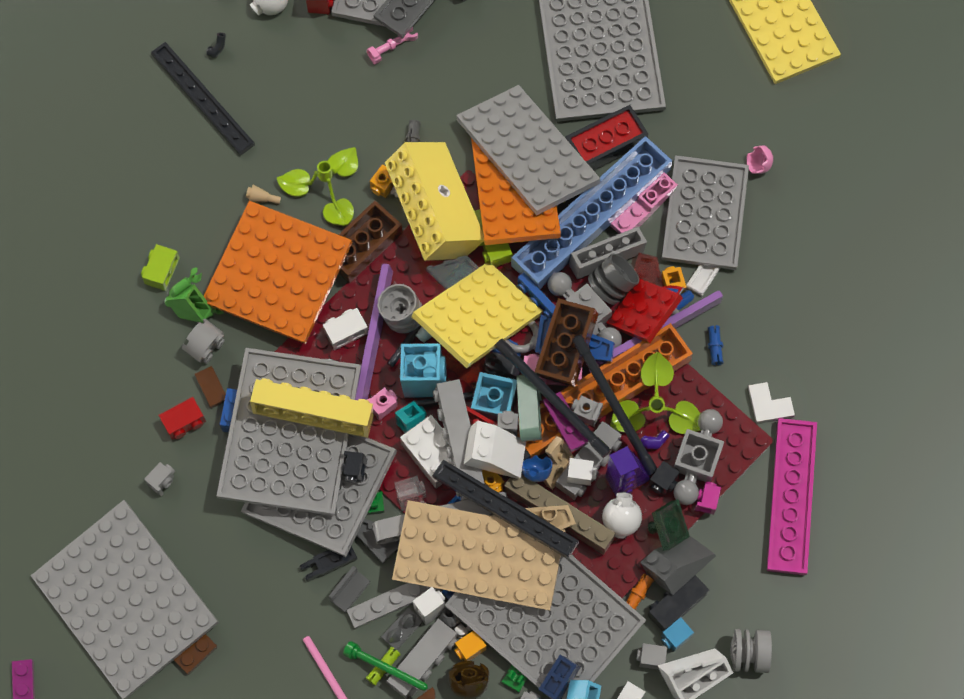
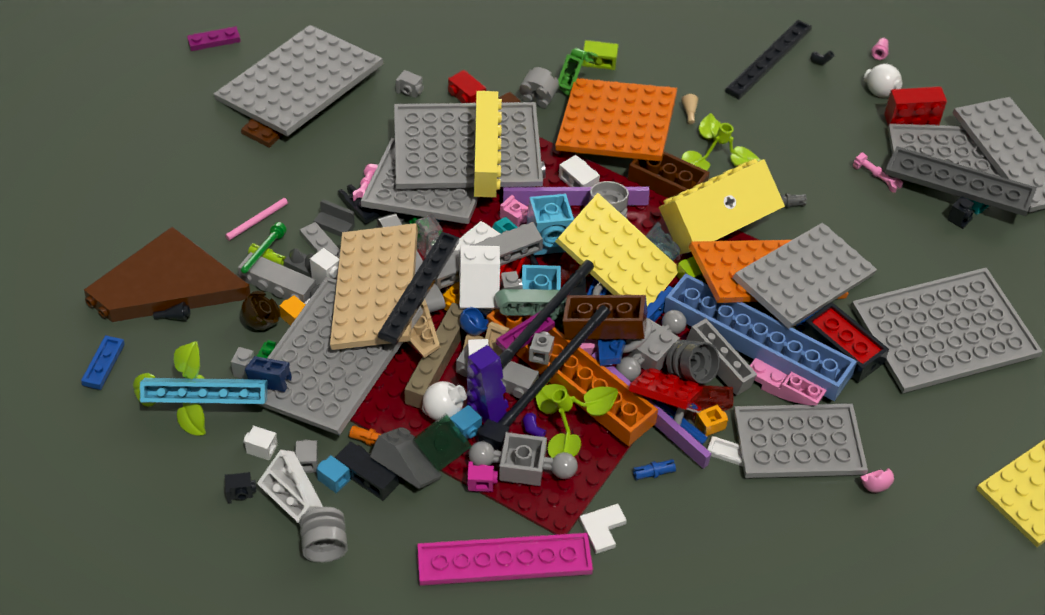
camera: 75 degrees right, 20 degrees down
black brick [342,451,368,483] -> none
none -> bright pink piece [353,164,378,201]
none -> dark azure brick [449,405,482,442]

